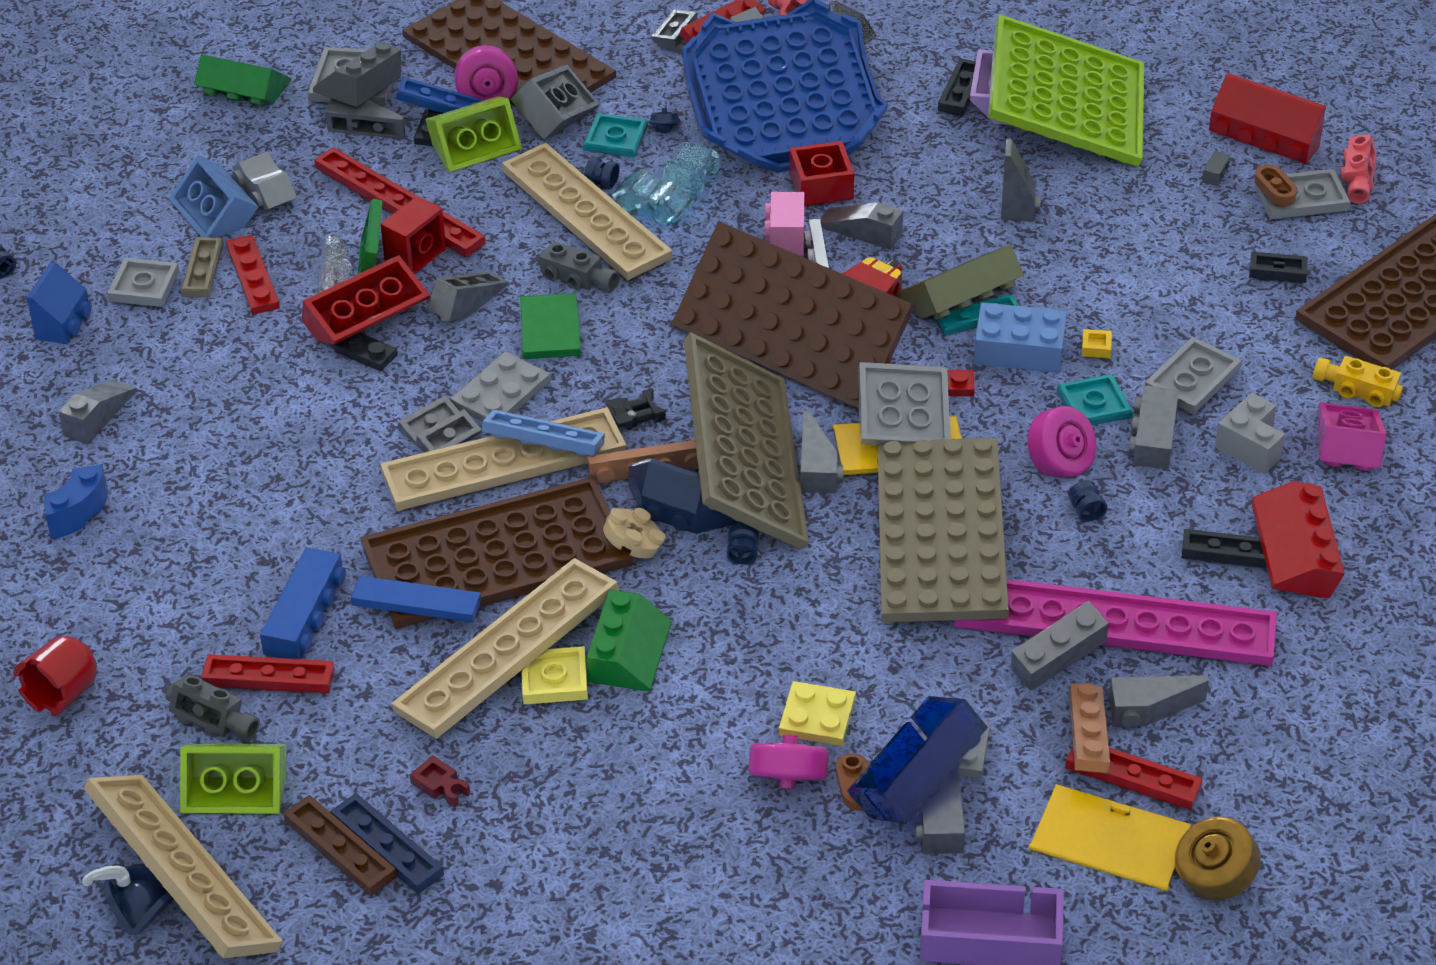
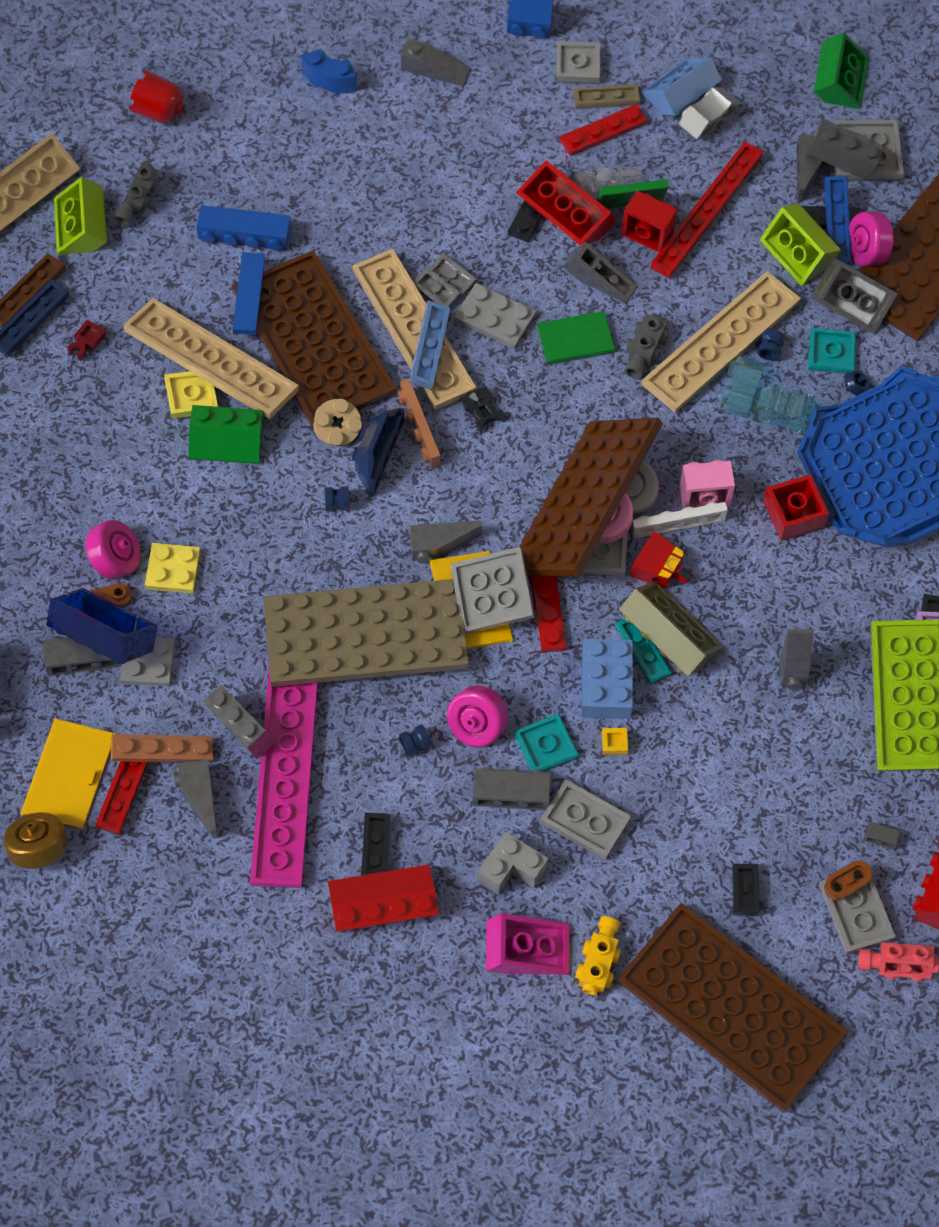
camera: 80 degrees right, 20 degrees up
red plate [201,654,335,693] -> none
dark tan plate [684,332,809,549] -> none
flat silver slope [820,202,904,250] -> none

